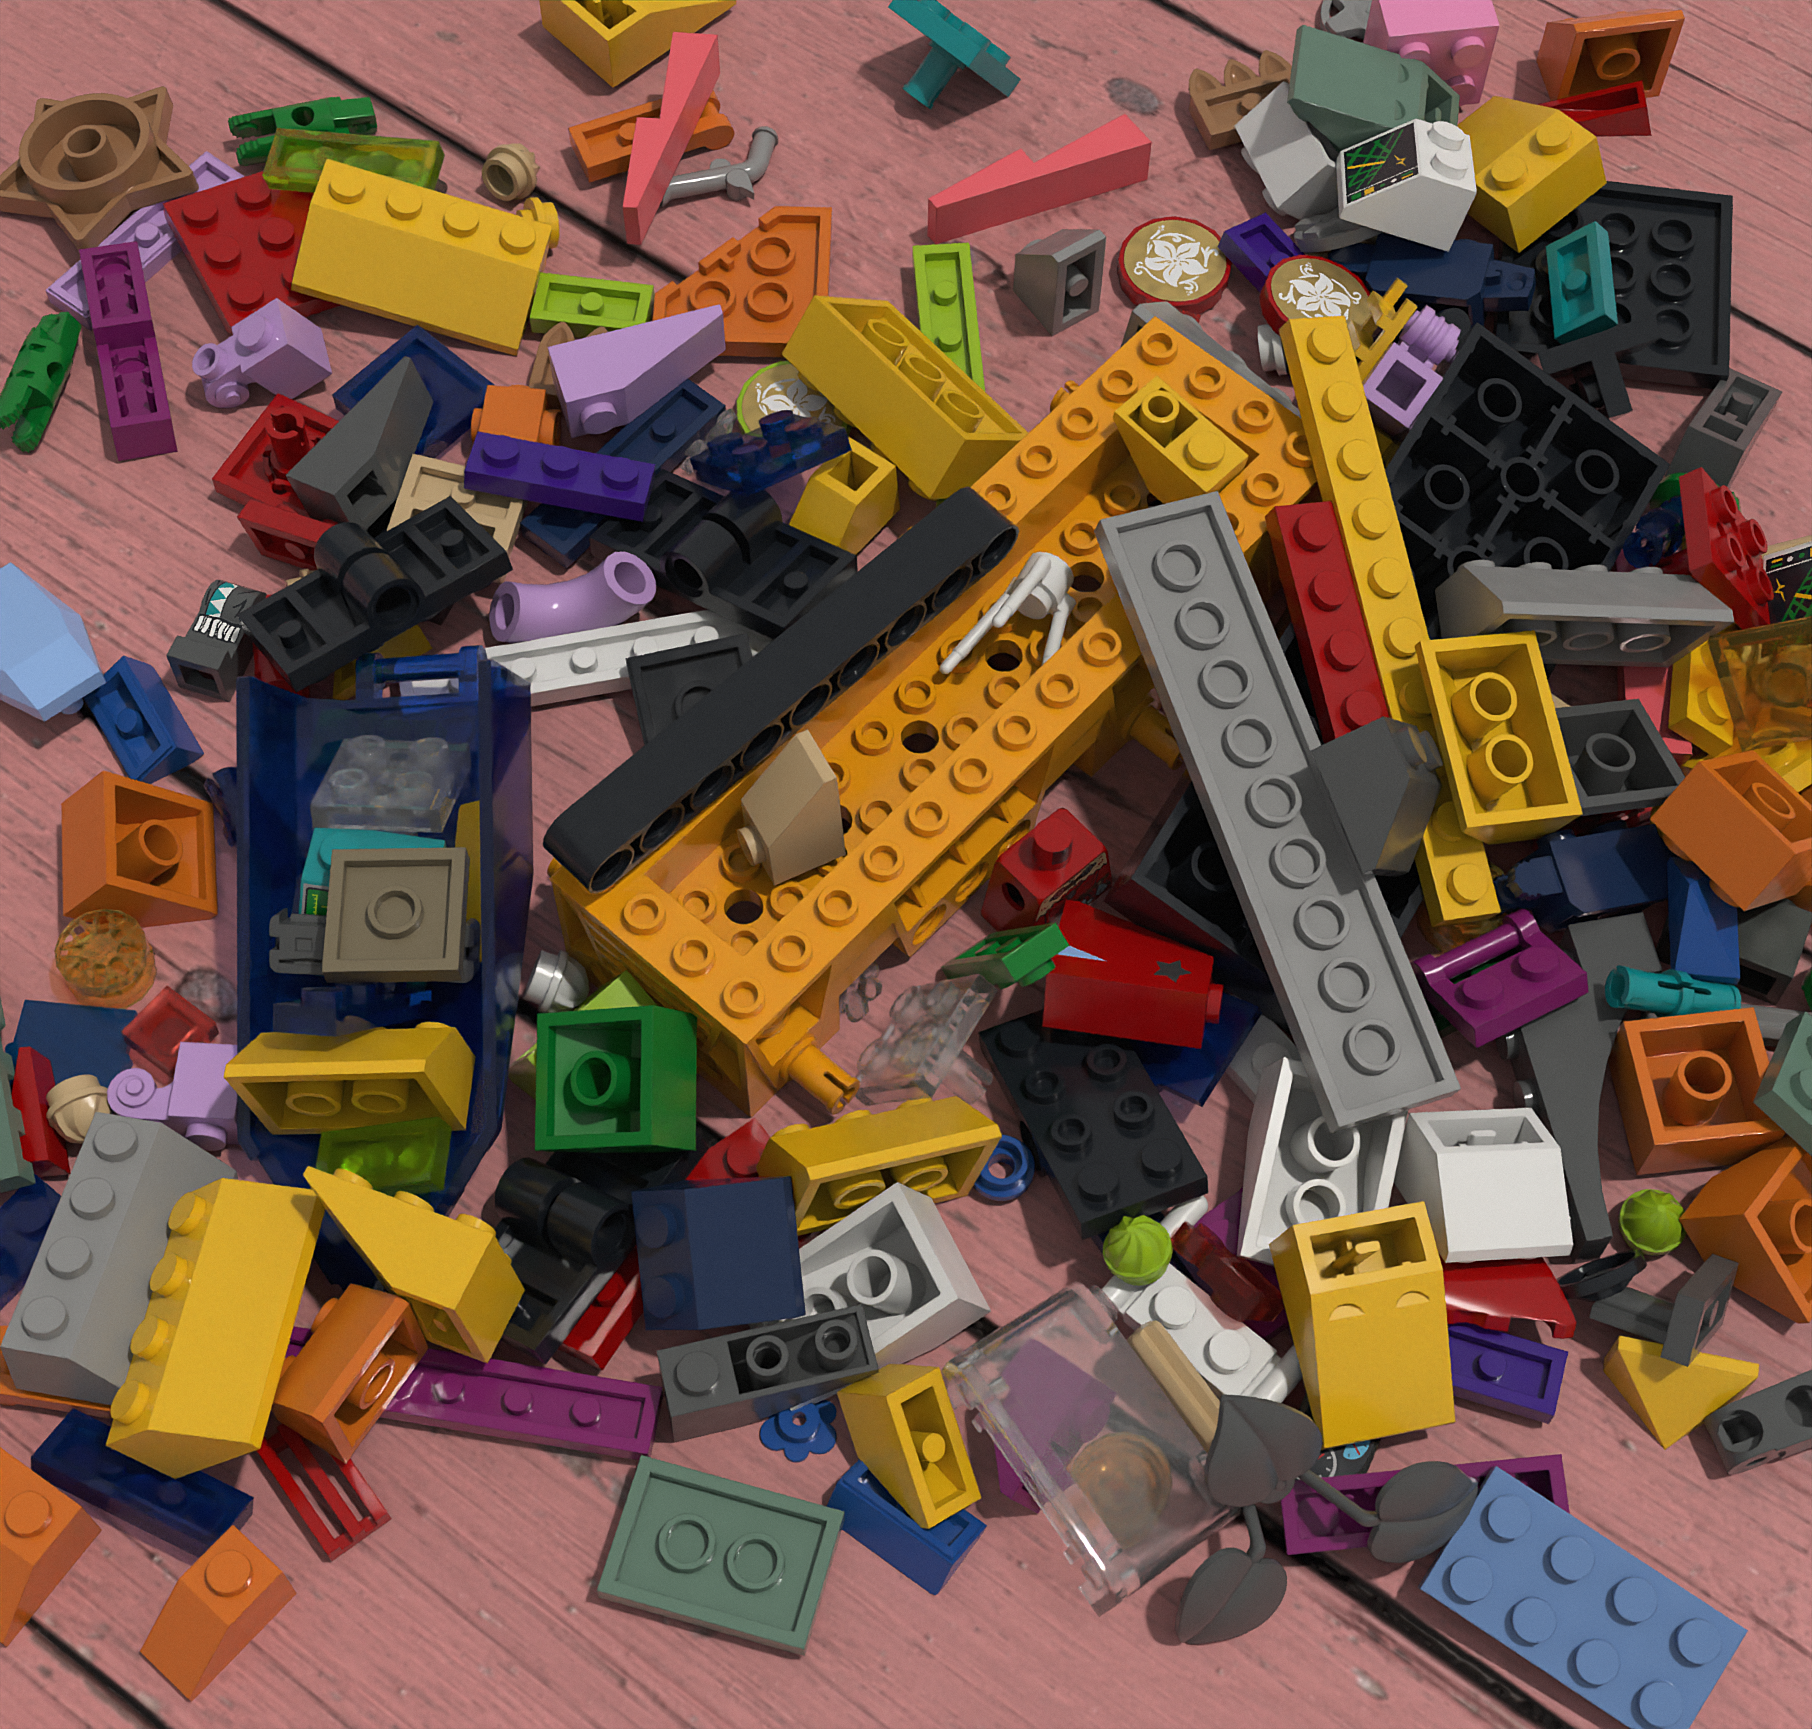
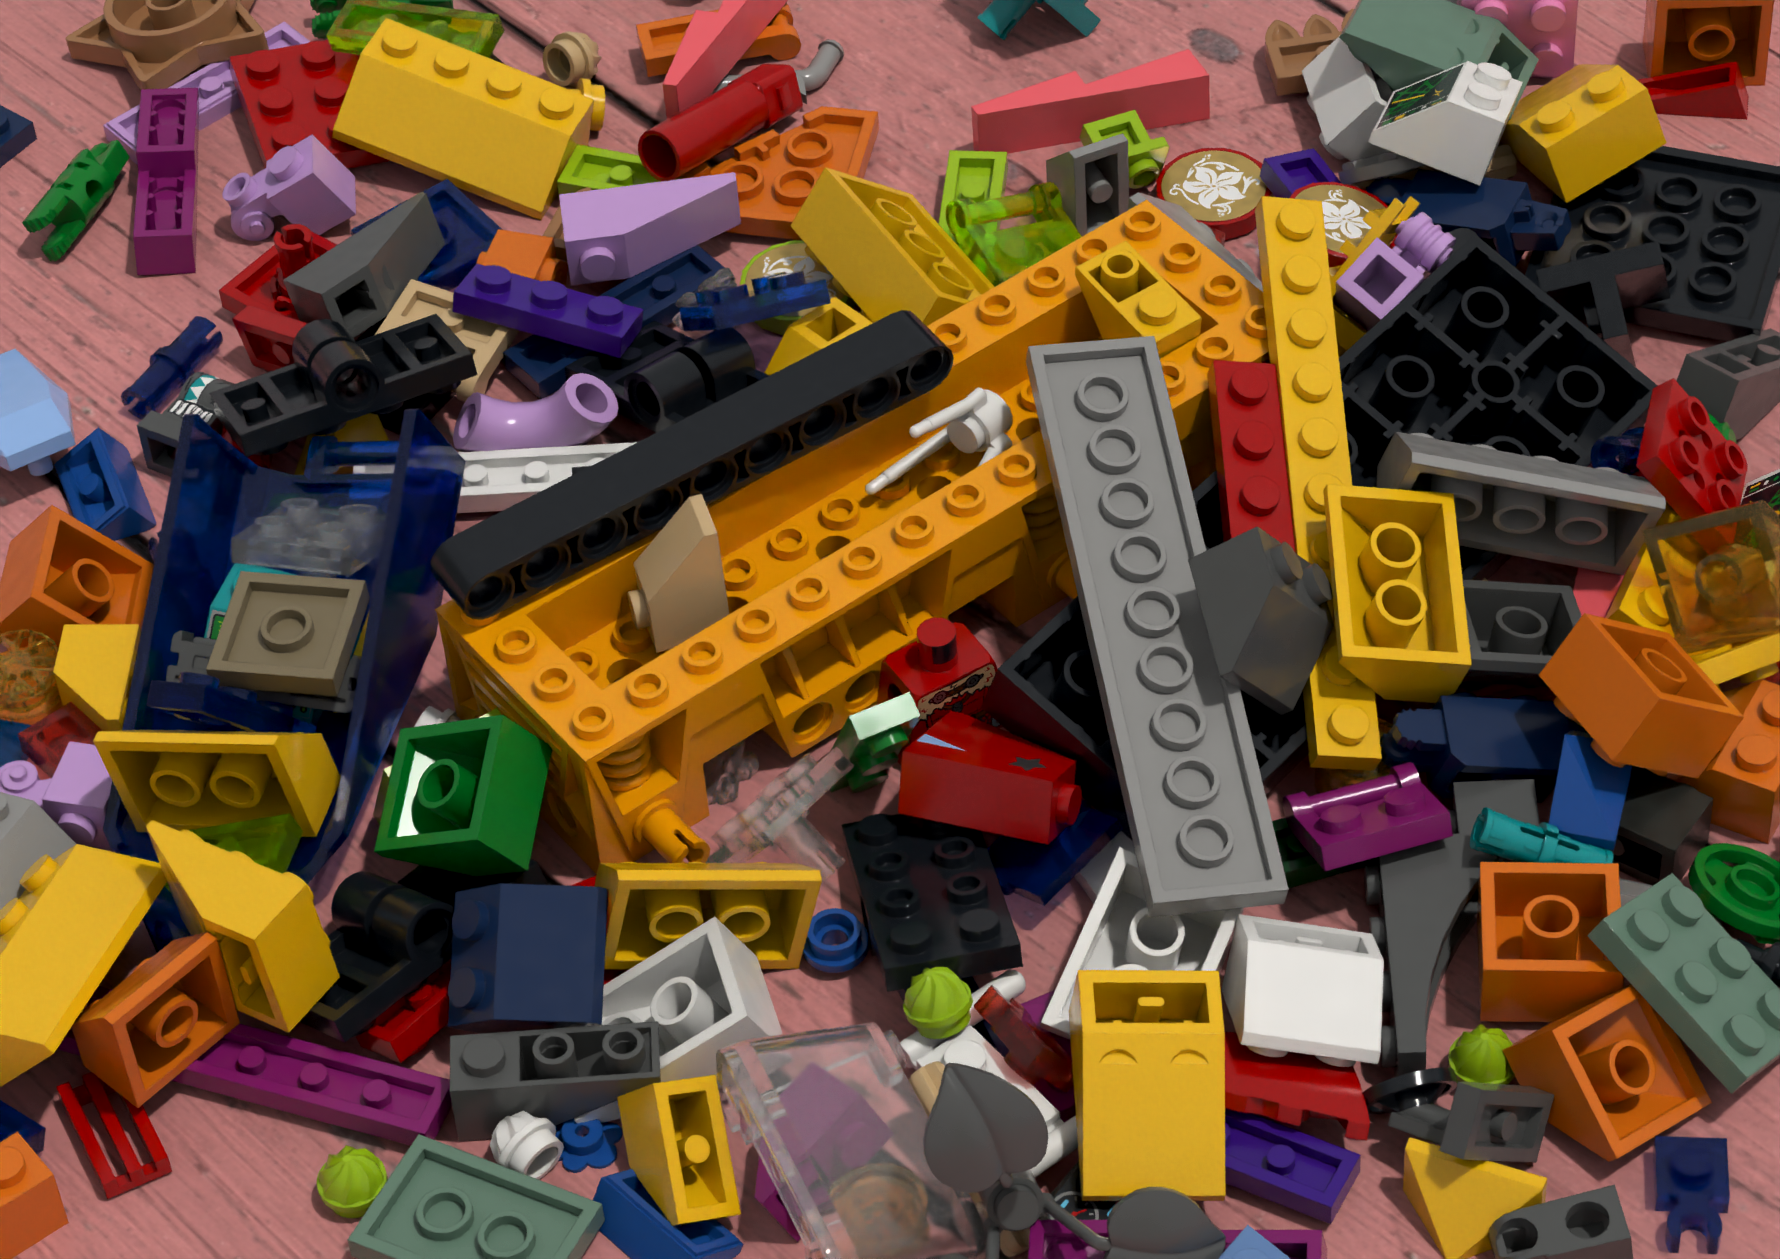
camera: 15 degrees right, 15 degrees down
teal plate [1546,221,1618,344] -> none
none -> yellow slope [53,624,157,740]
none -> clear blue pin [121,316,223,420]
none -> lime plate [317,1145,388,1218]
none -> white plate [490,1111,564,1180]
none -> red piece [638,64,803,181]
none -> clear neon green plate [946,182,1082,287]
none -> lime bracket [1079,110,1170,189]

